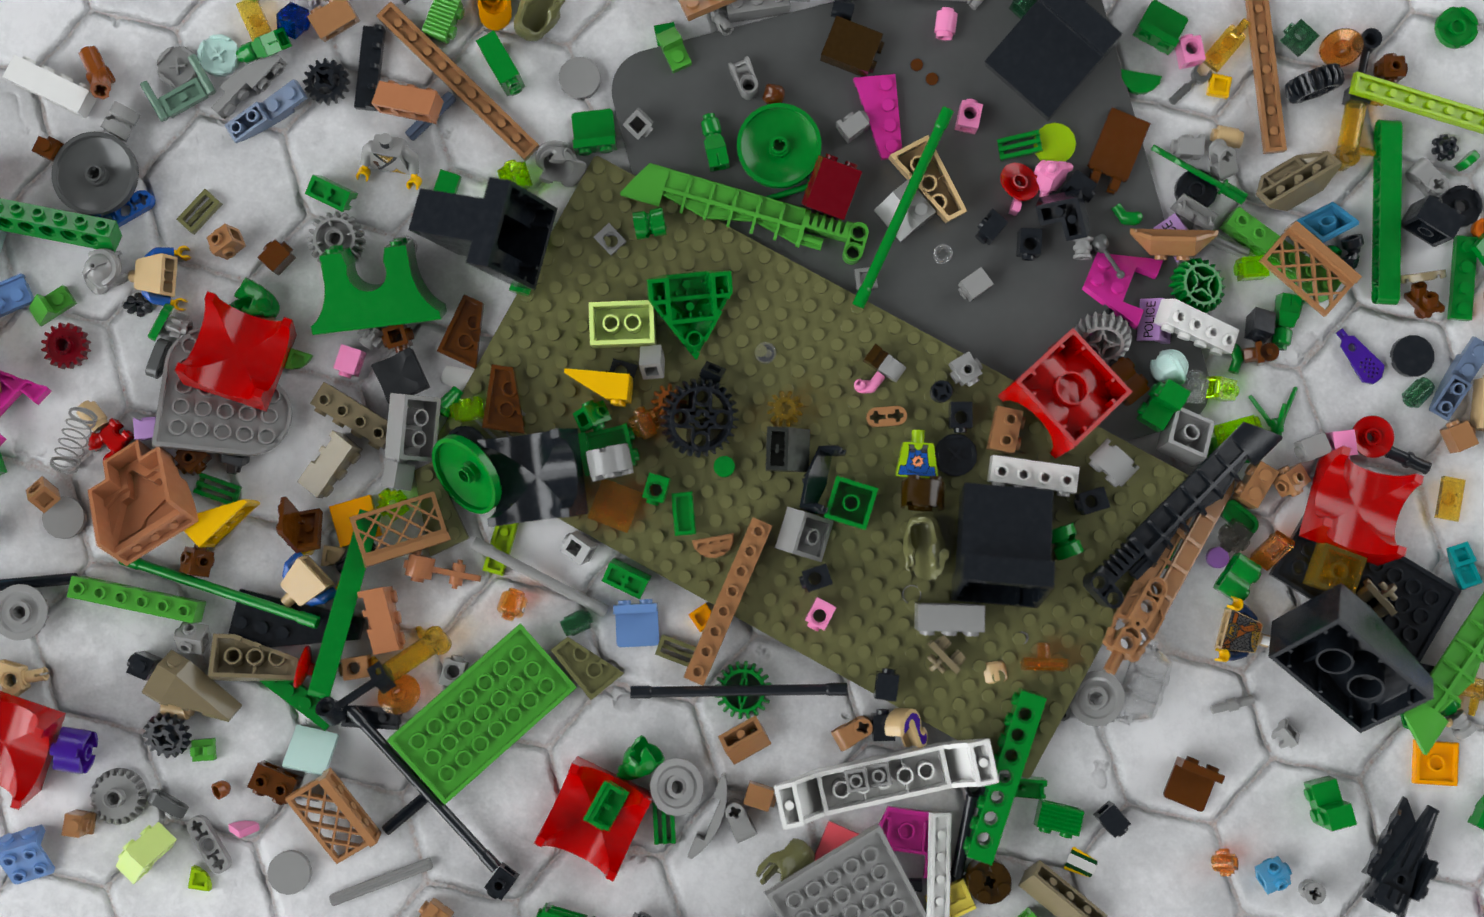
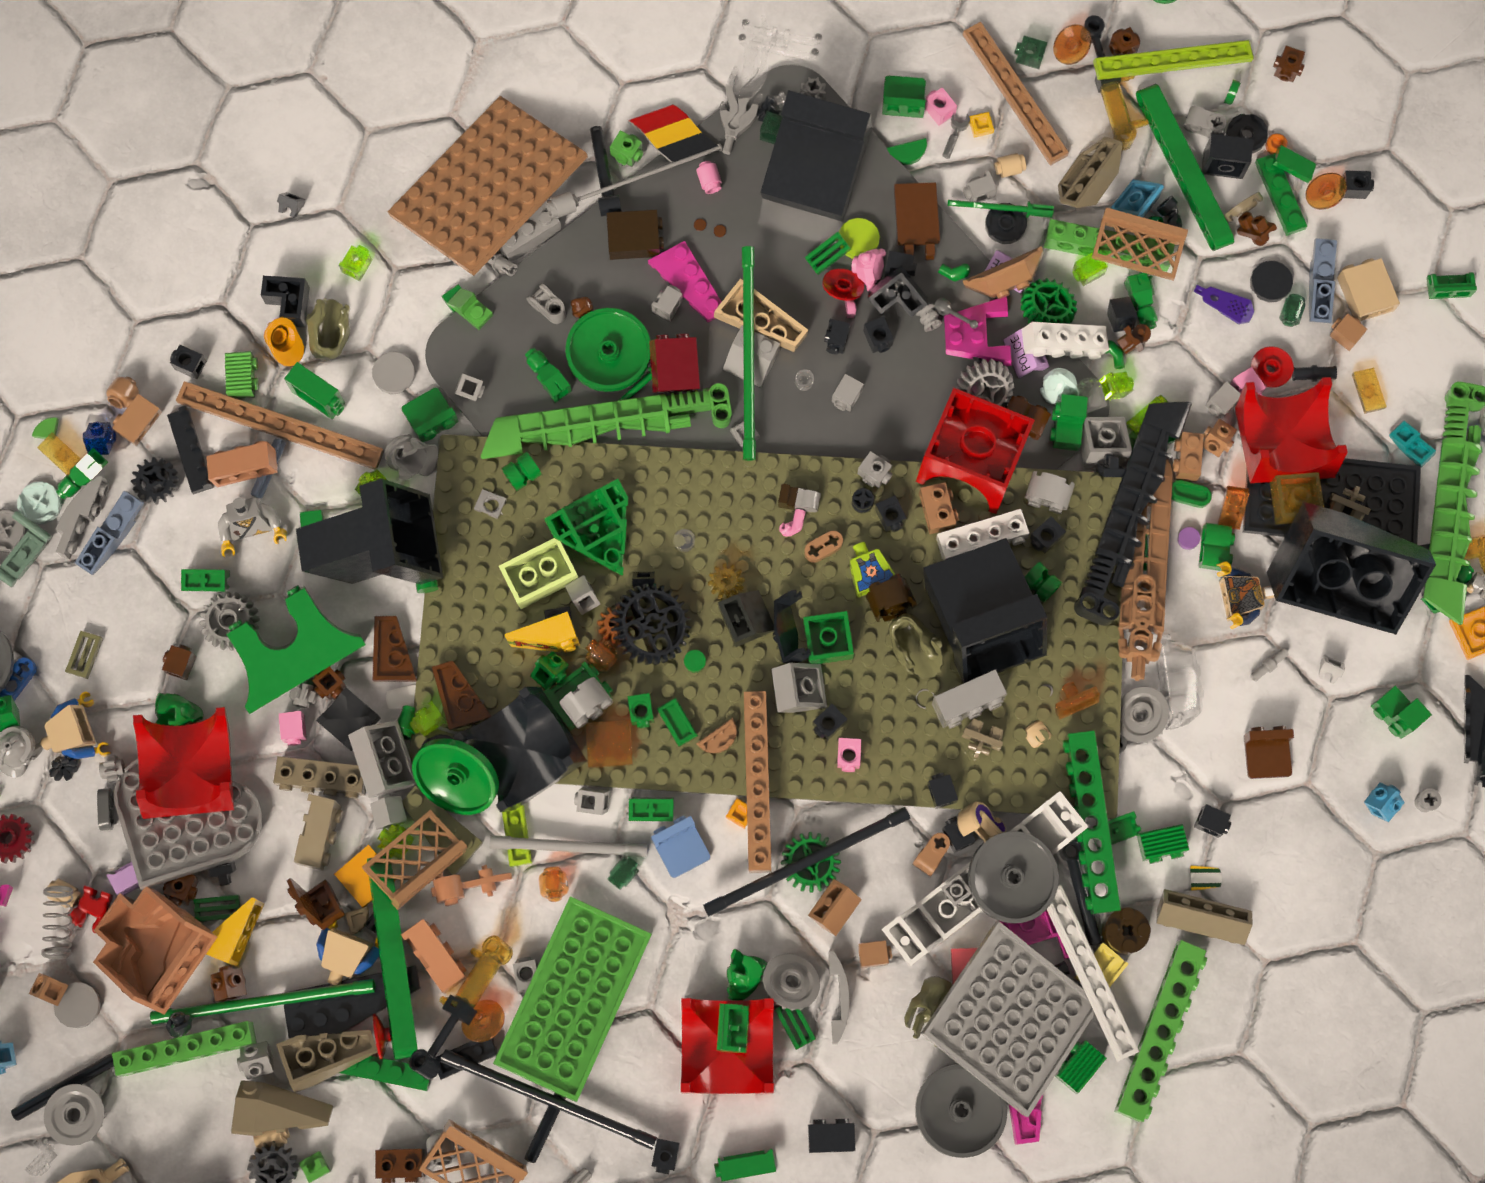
camera: 25 degrees left, 10 degrees down
black brick [126,651,163,681] -> none
green tile [147,303,174,341] -> none
medium nougat brick [206,223,246,260] -> none
light aqua tile [282,724,339,775] -> none
bright green tile [284,348,313,370] -> none
medium nougat brick [338,654,373,681] -> none
olive wing [551,637,624,700] -> none
olive tile [655,634,696,667] -> none
light grey piece [725,798,757,843] -> none
black tile [935,433,977,477] -> none
bright pink brick [955,99,983,134] -> none
light grey hinge [1170,193,1218,230] -> none
light grey axle [1191,225,1250,259] -> none
clear yellow hinge [1203,18,1250,73] -> none
light grey piece [1208,139,1239,181] -> none
clear orange gear [1211,848,1239,877] -> none
clear smoke brick [1218,518,1254,554] -> none
green plant [1248,387,1298,436] -> none
black gear [1284,63,1345,104] -> none
black plant [1431,134,1459,161] -> none
none -> black arm [166,1012,192,1038]
none -> dark grey dish [968,831,1059,923]
none -> black tile [1096,454,1125,477]

